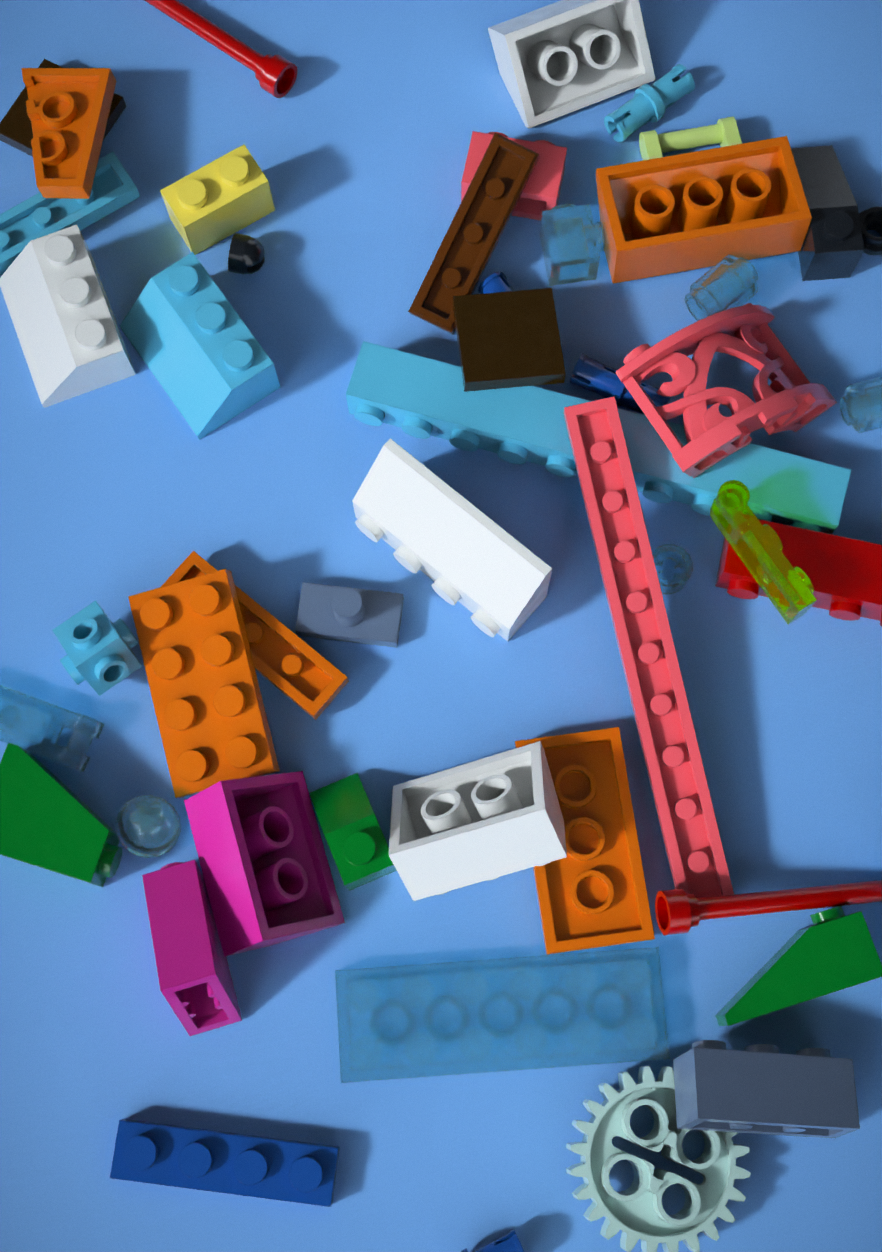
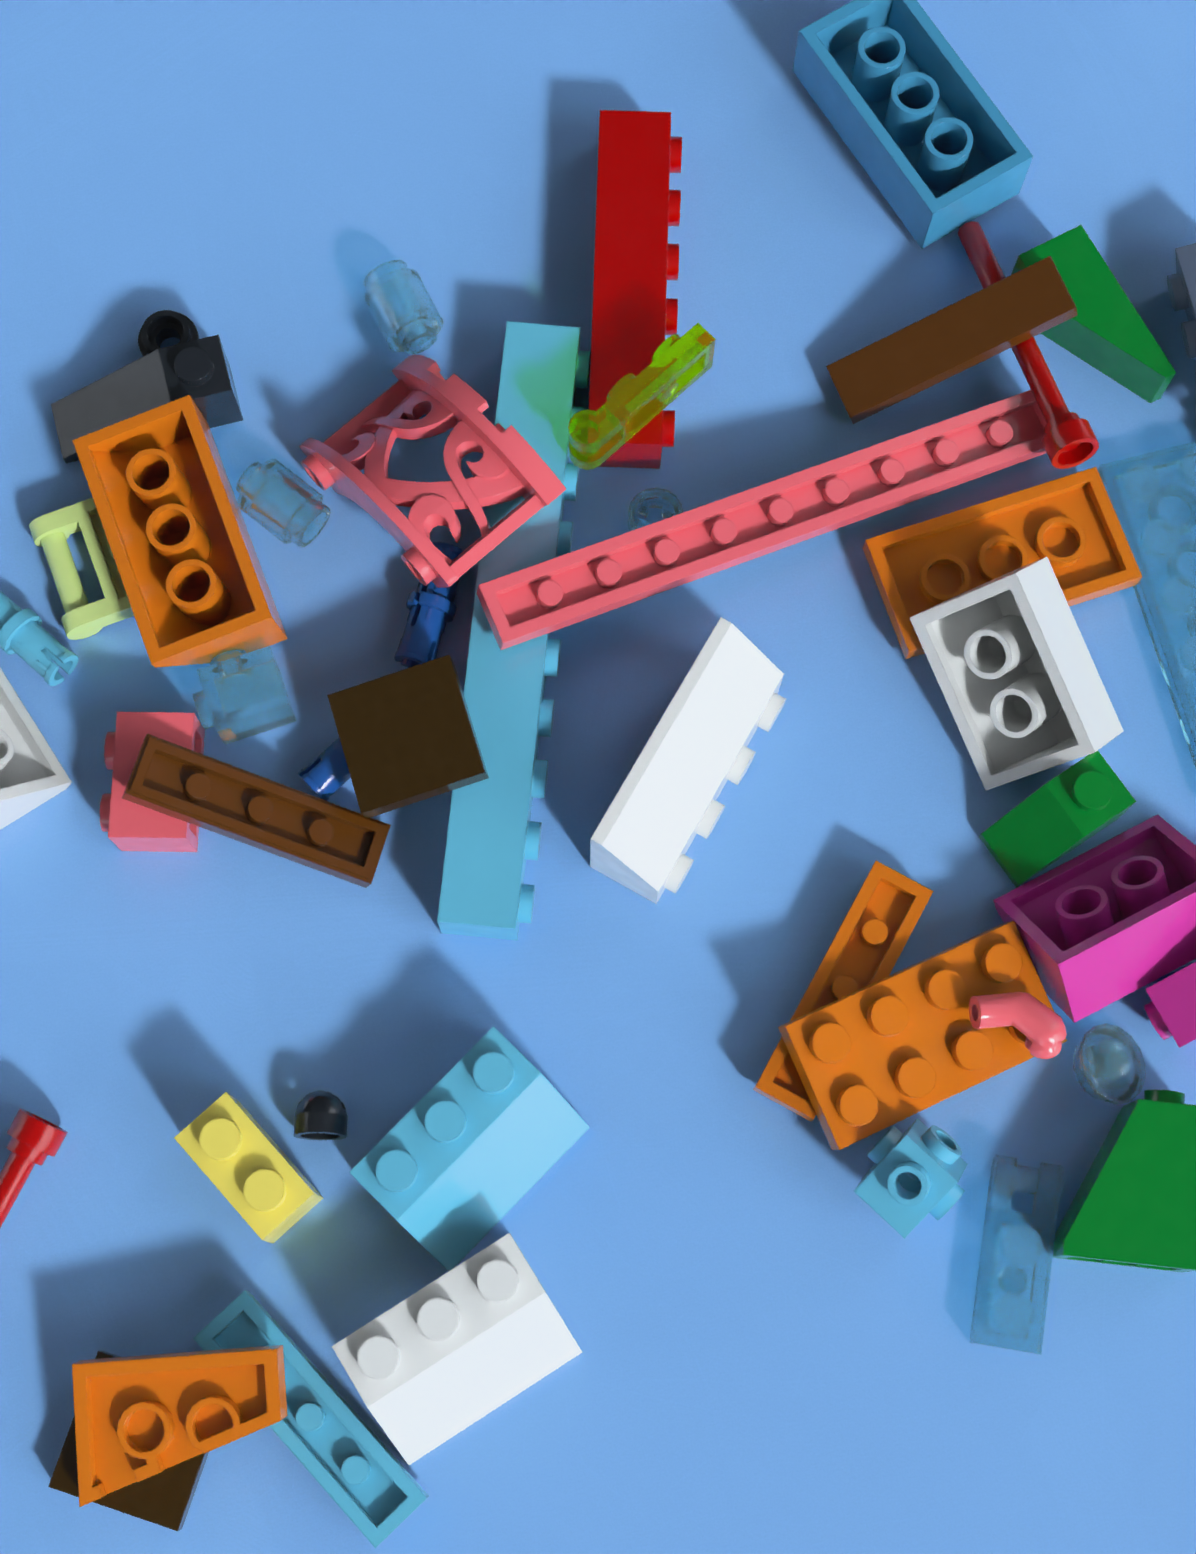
camera: 105 degrees left, 0 degrees up
sand blue tile [295,582,404,648] -> none
none -> reddish brown tile [826,256,1078,424]
none -> coral arm [969,992,1067,1059]

